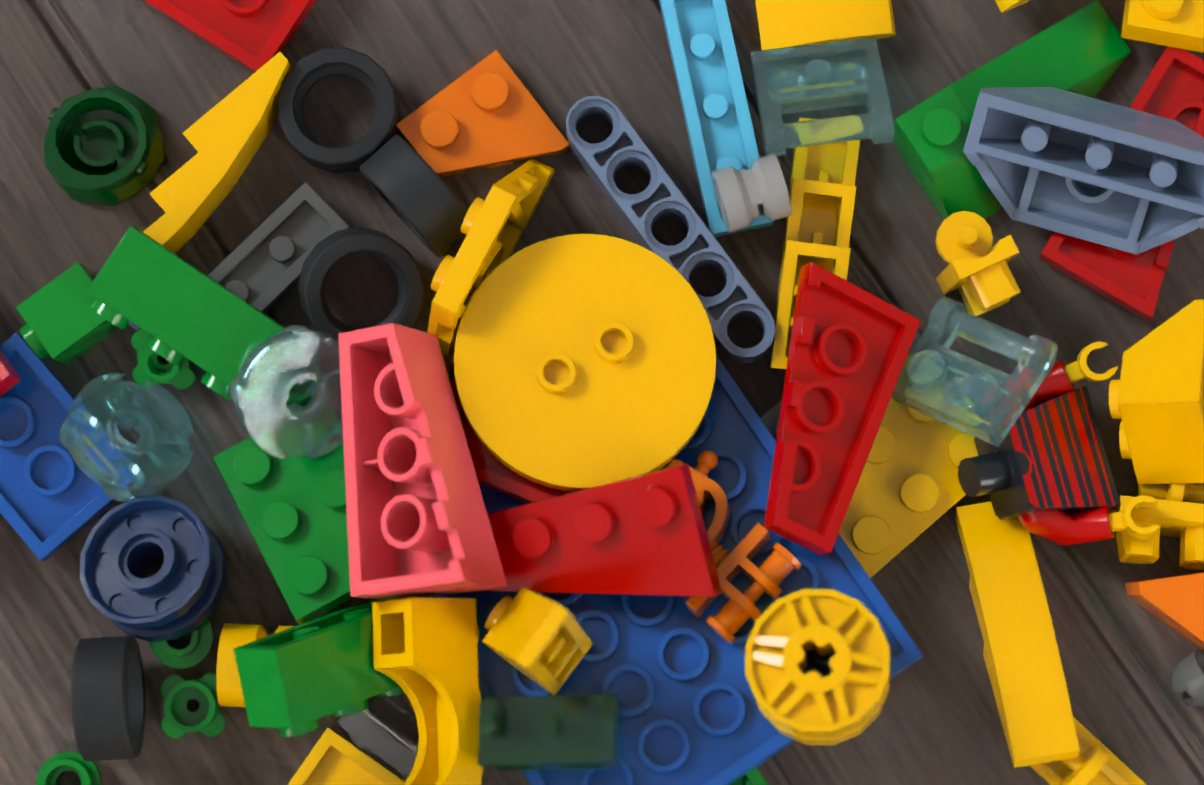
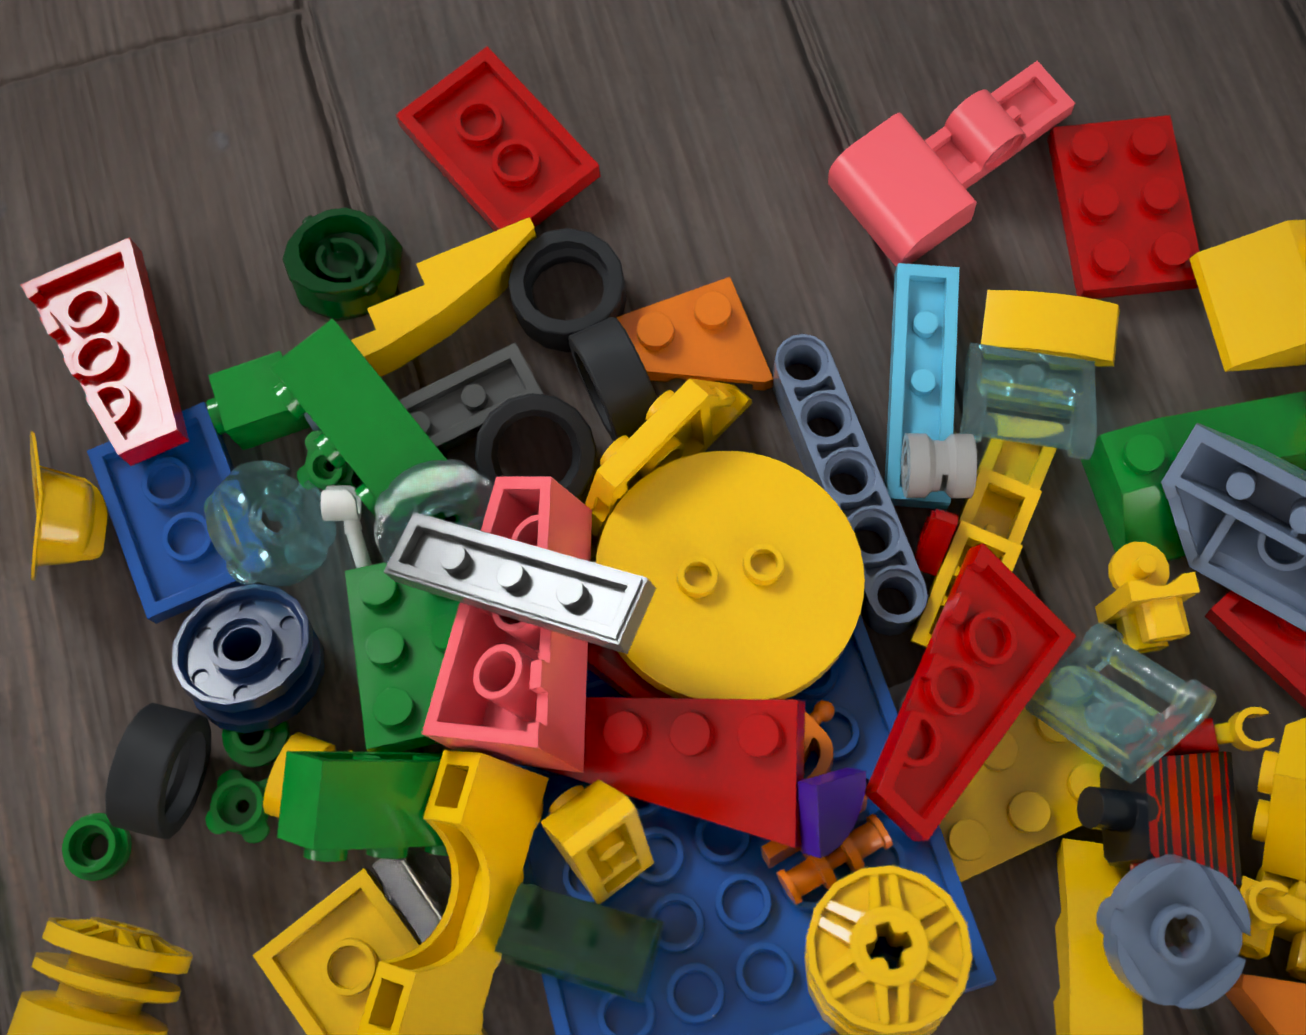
camera: 20 degrees right, 10 degrees down
none -> white hand [321,485,372,568]
none -> tile [384,512,656,654]
none -> dark purple tile [798,767,866,858]
none -> red tile [914,508,958,576]
none -> sand blue plate [1096,854,1251,1009]

